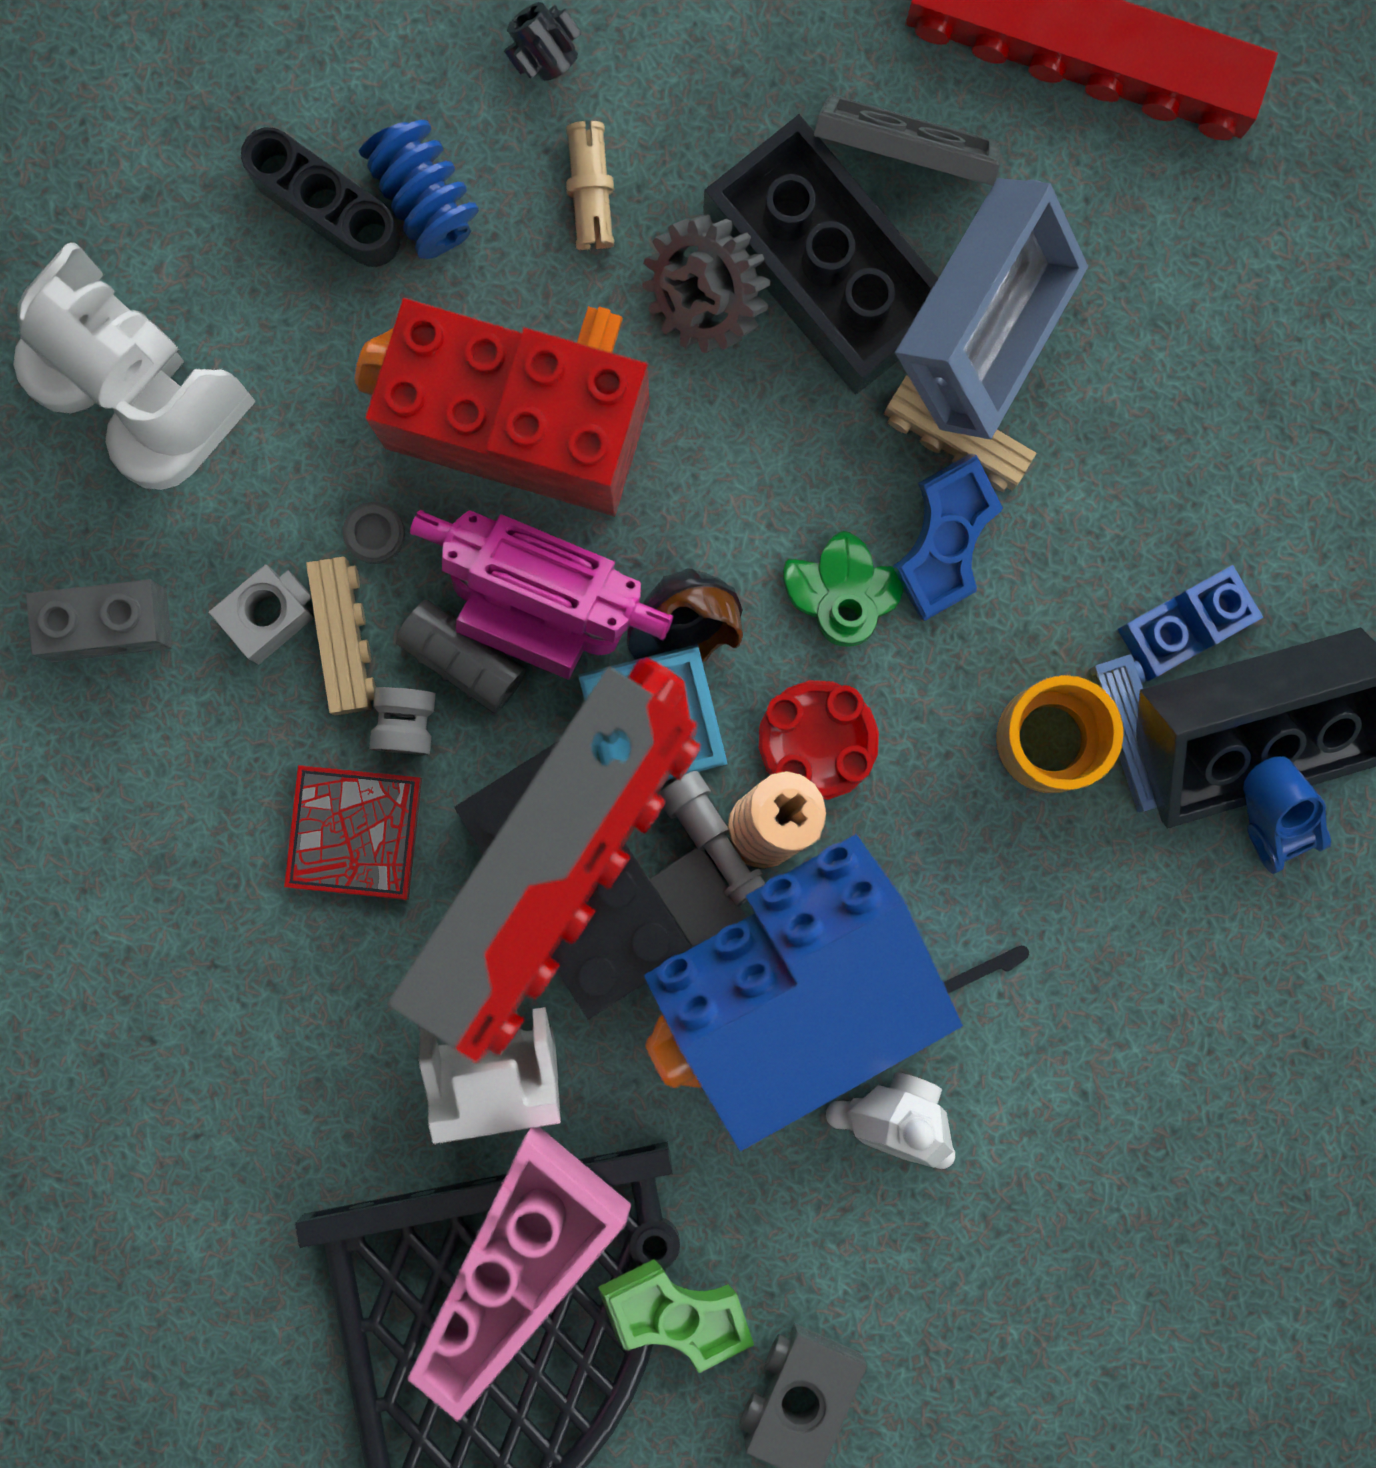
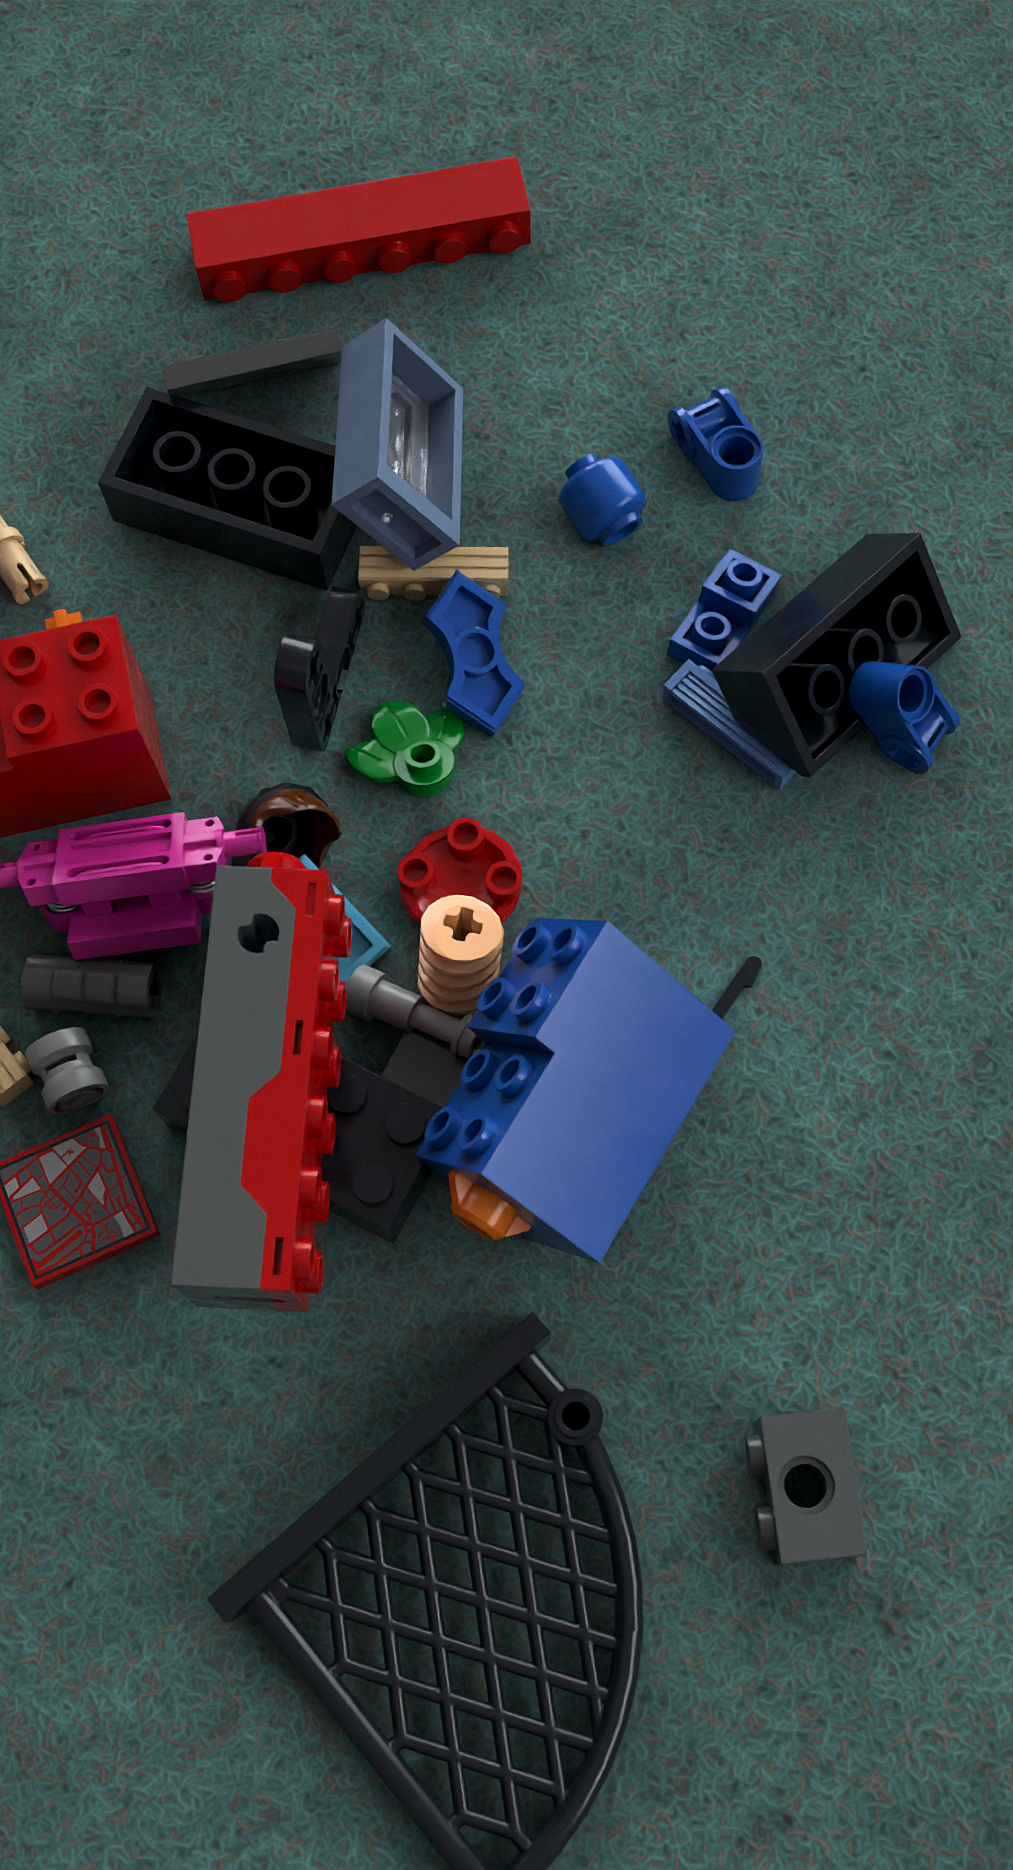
camera: 20 degrees left, 15 degrees down
bright pink wedge [408,1127,631,1421] -> none
white panel [419,1007,560,1144] -> none
bright green tile [598,1259,754,1373] -> none
dark grey gear [642,214,770,353] -> none
white rock [826,1072,955,1169] -> none
light orange piece [996,676,1123,793] -> none
none -> black beam [274,586,365,752]
none -> blue head [558,454,646,547]
none -> blue piece [667,386,764,501]

